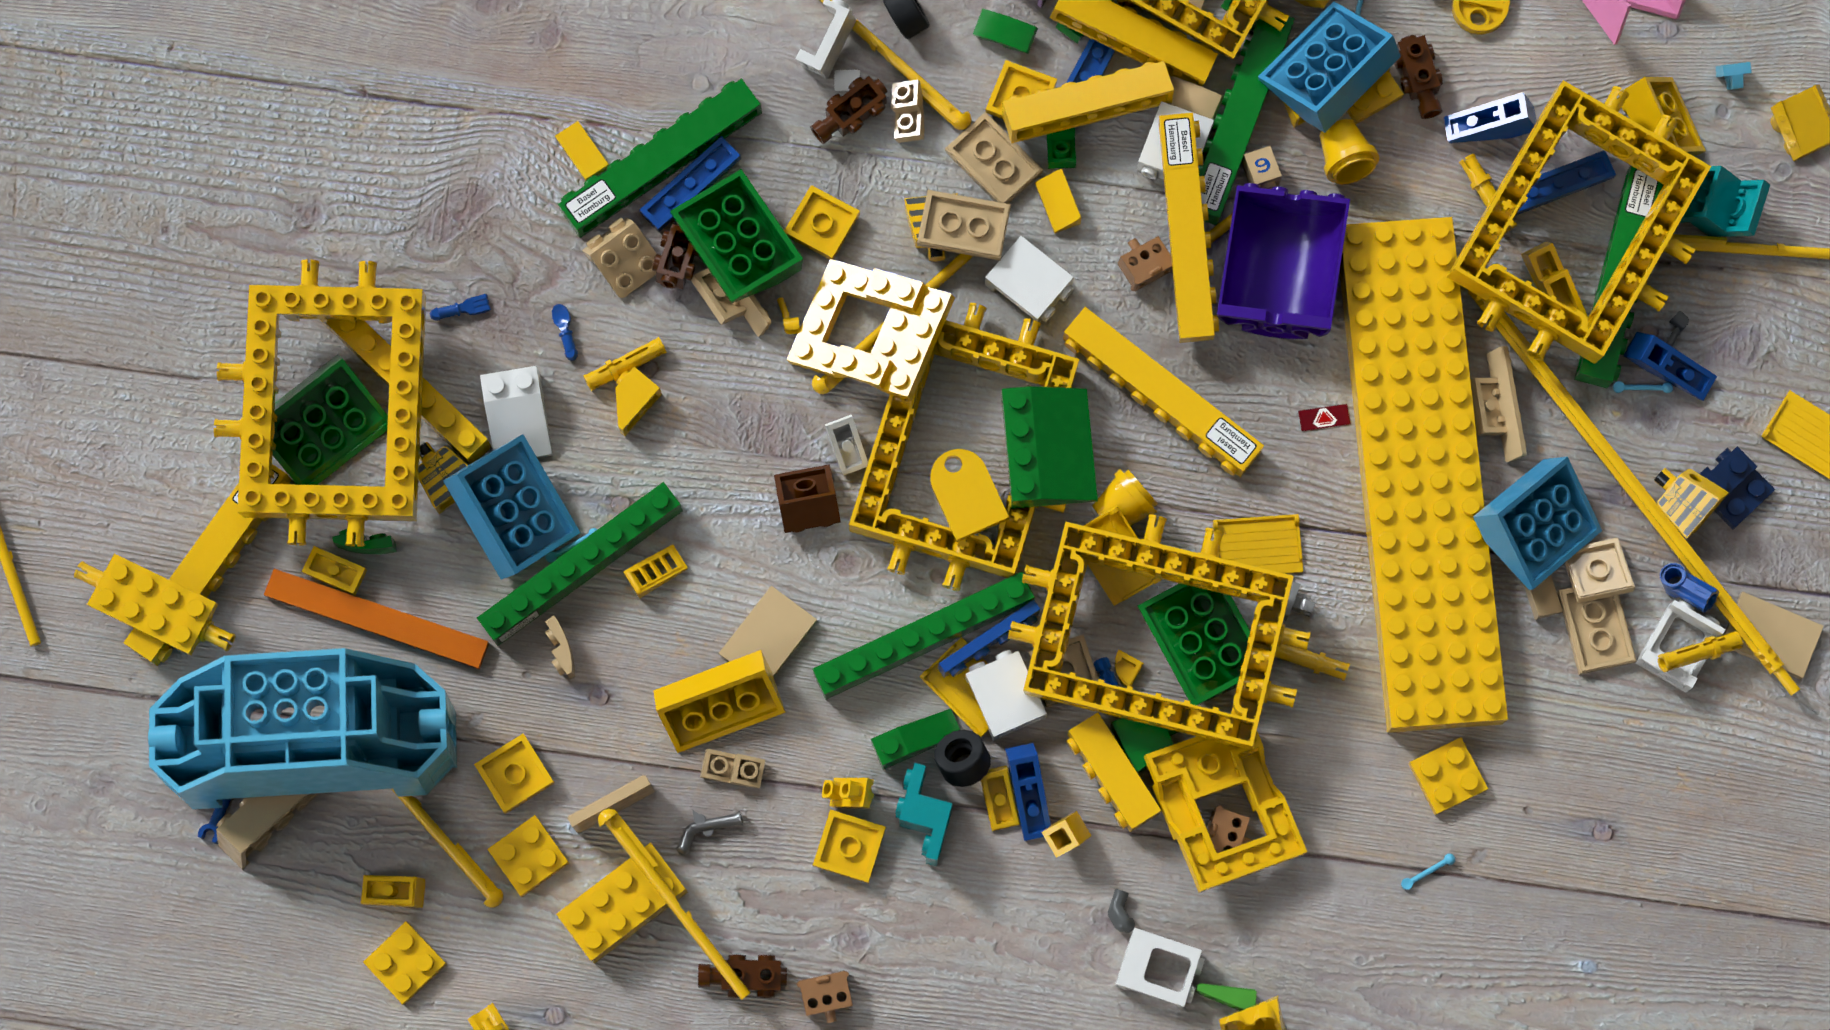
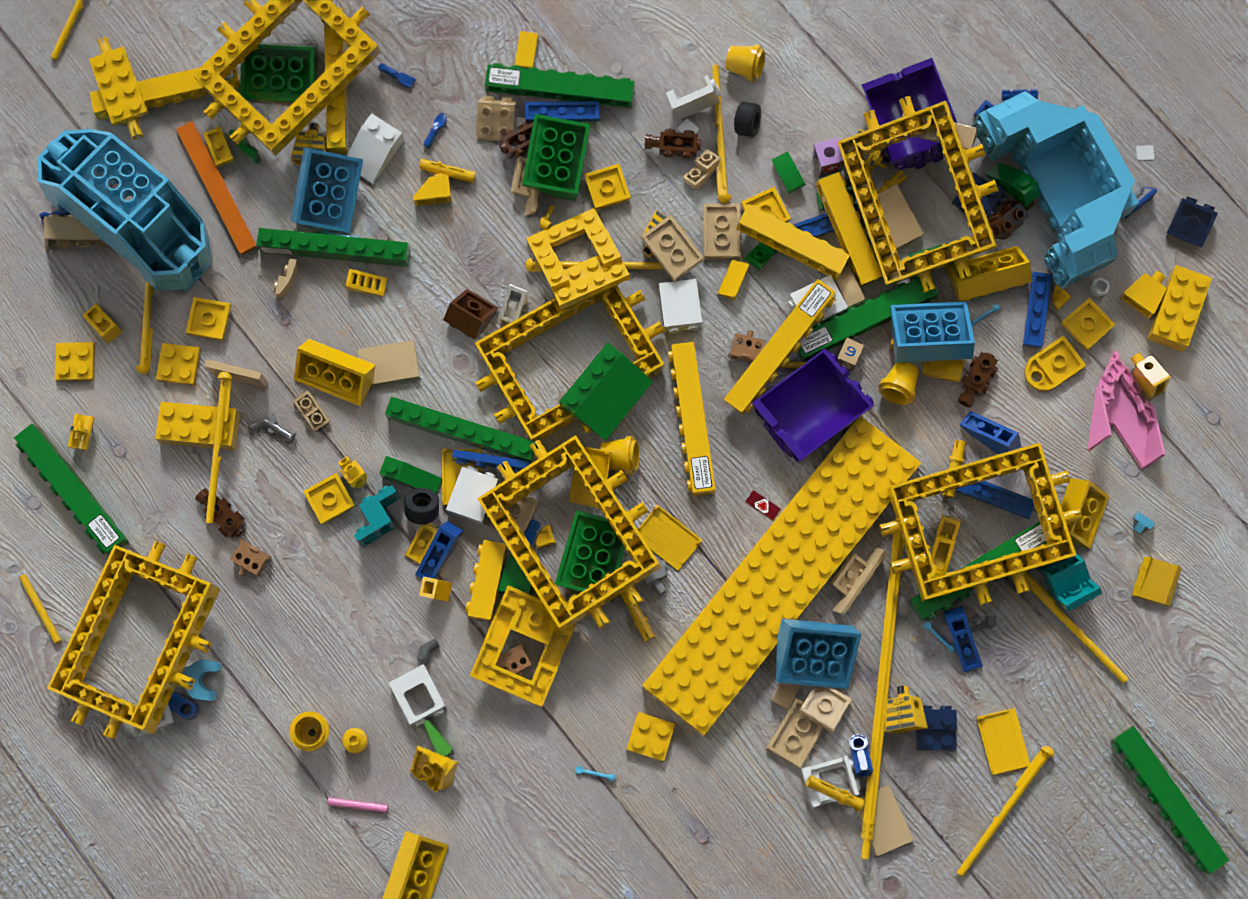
camera: 45 degrees right, 0 degrees up
yellow tile [930,449,1009,542] -> none

